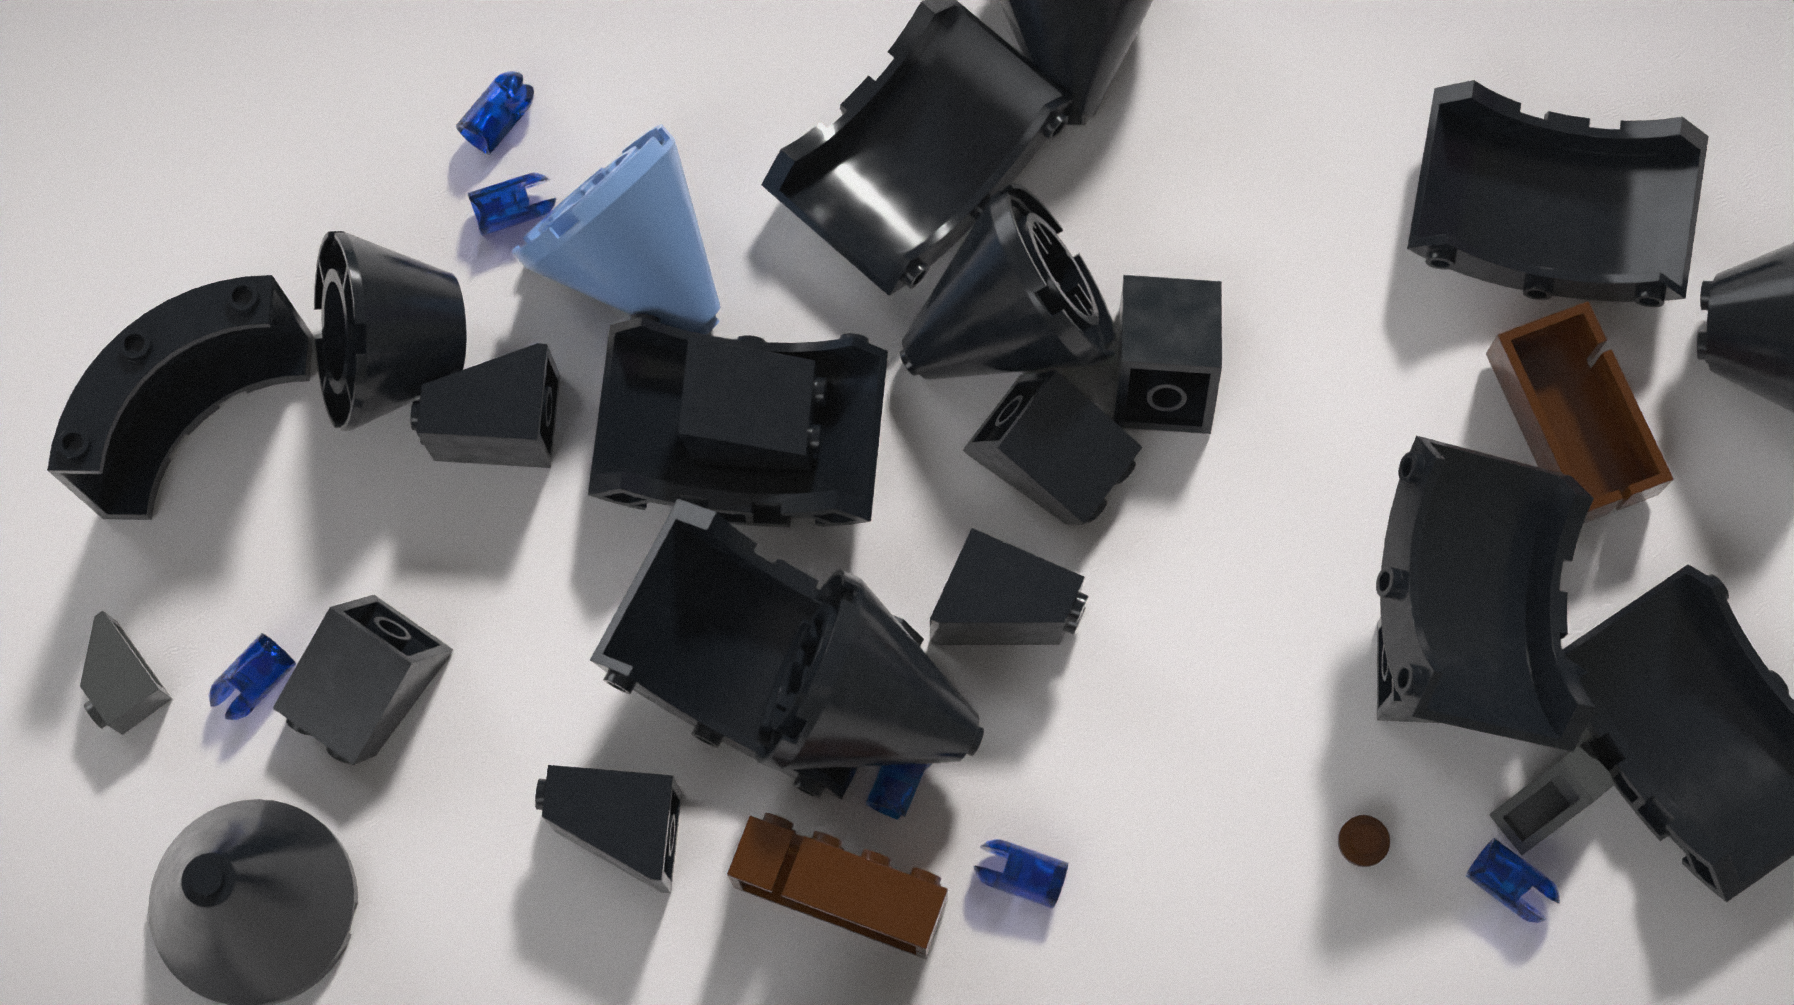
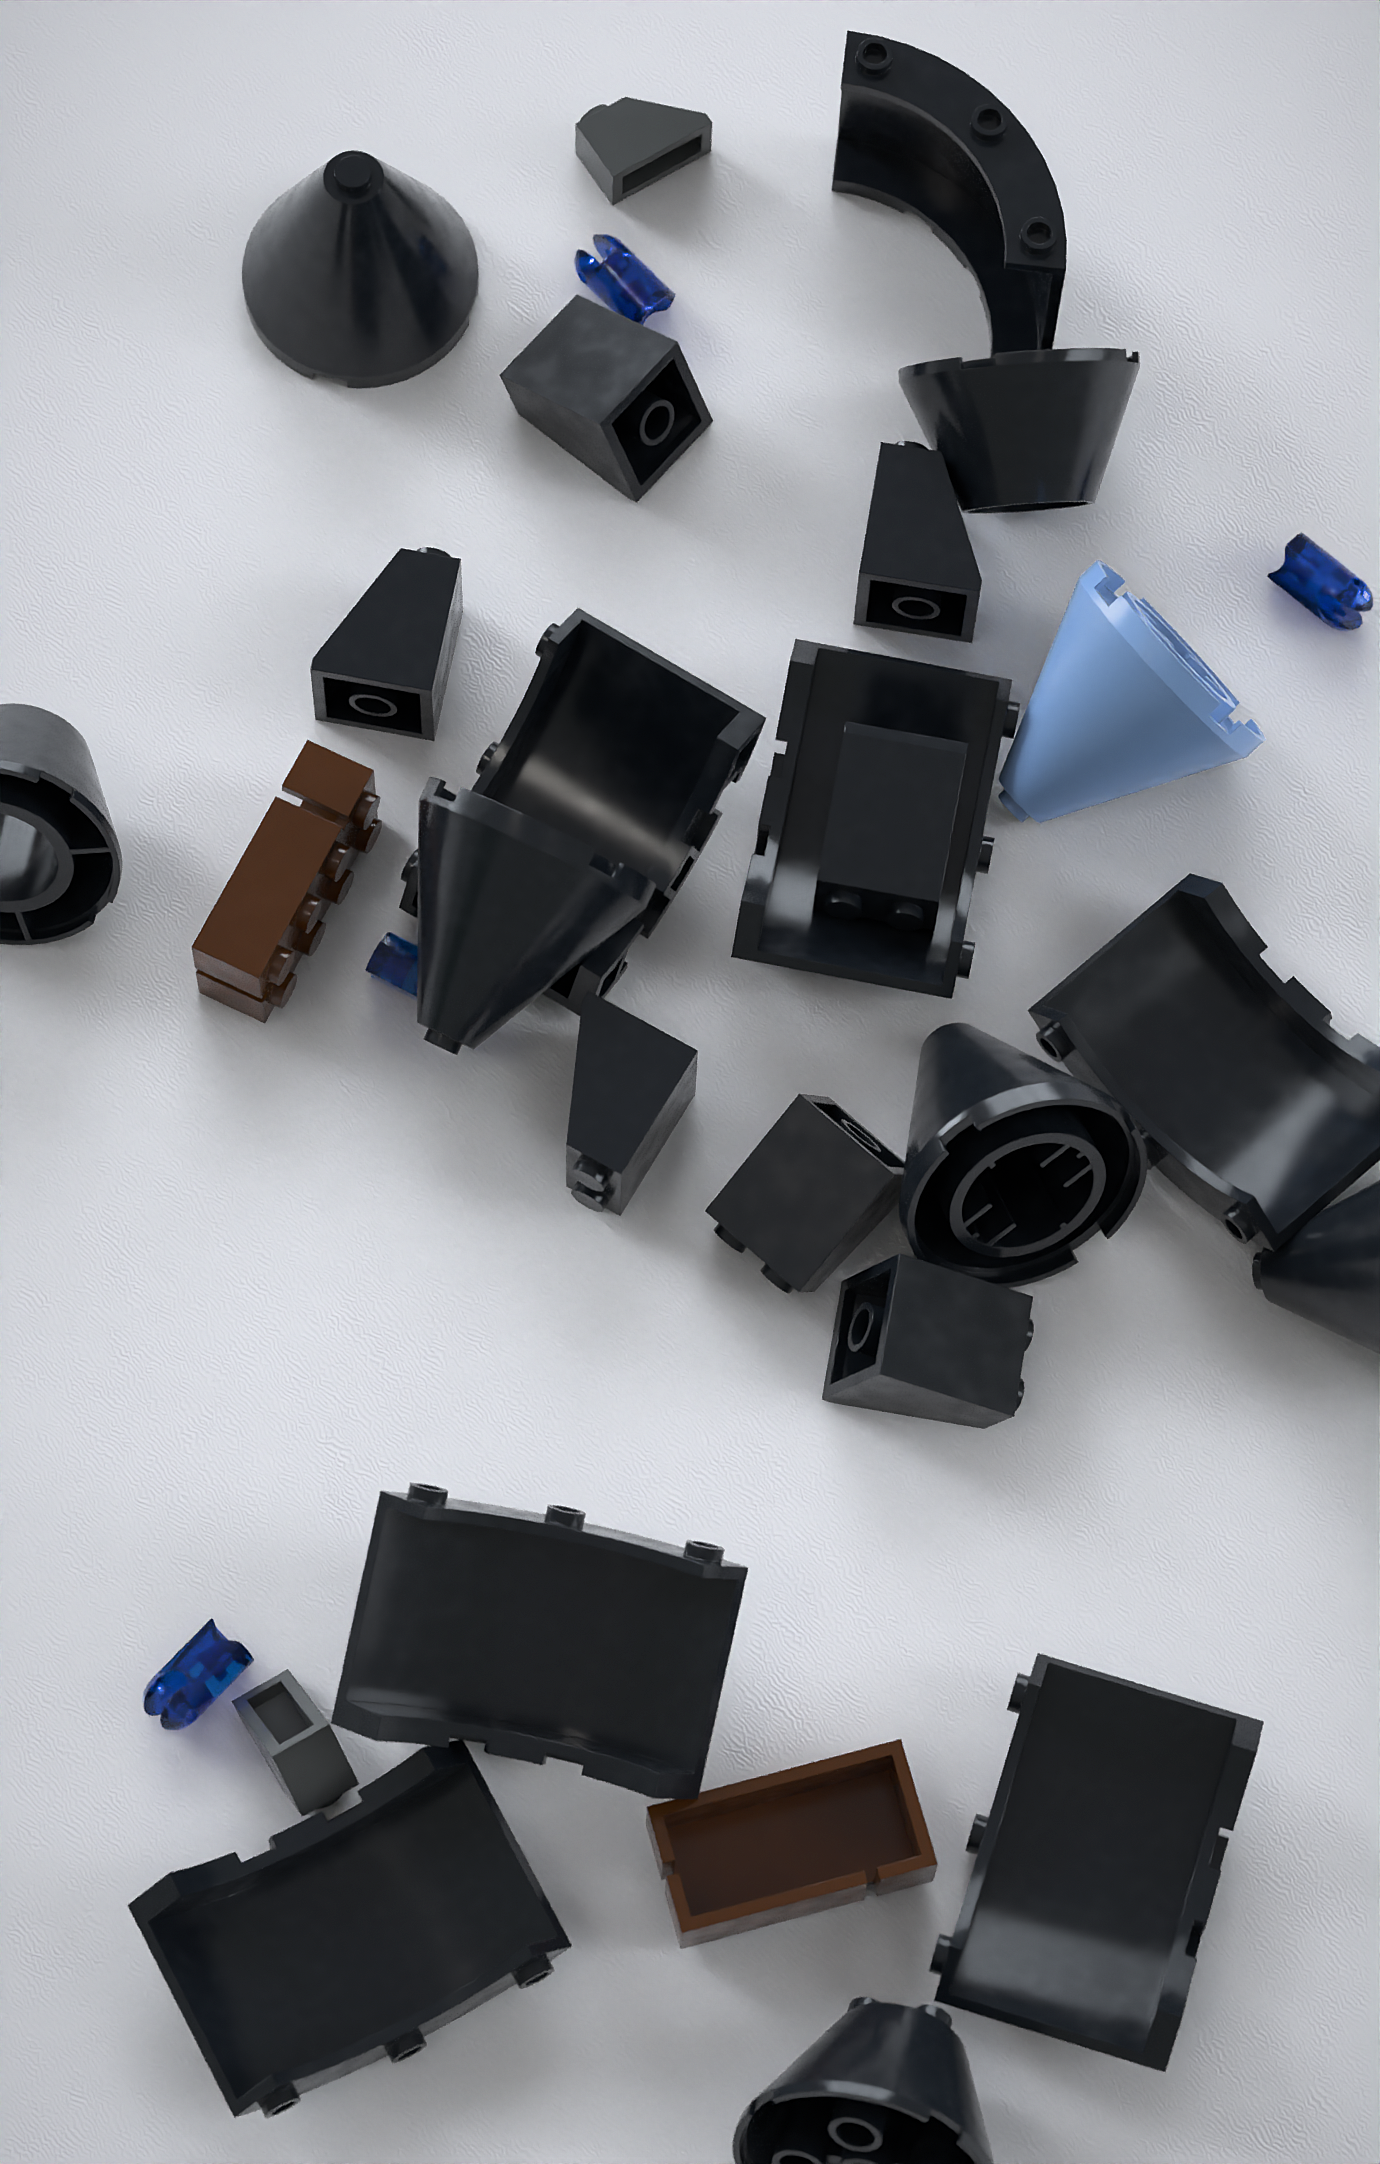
camera: 90 degrees right, 5 degrees down
clear blue piece [467,172,557,236] -> none
clear blue piece [973,839,1069,908] -> none
reddish brown plate [1338,815,1390,867] -> none

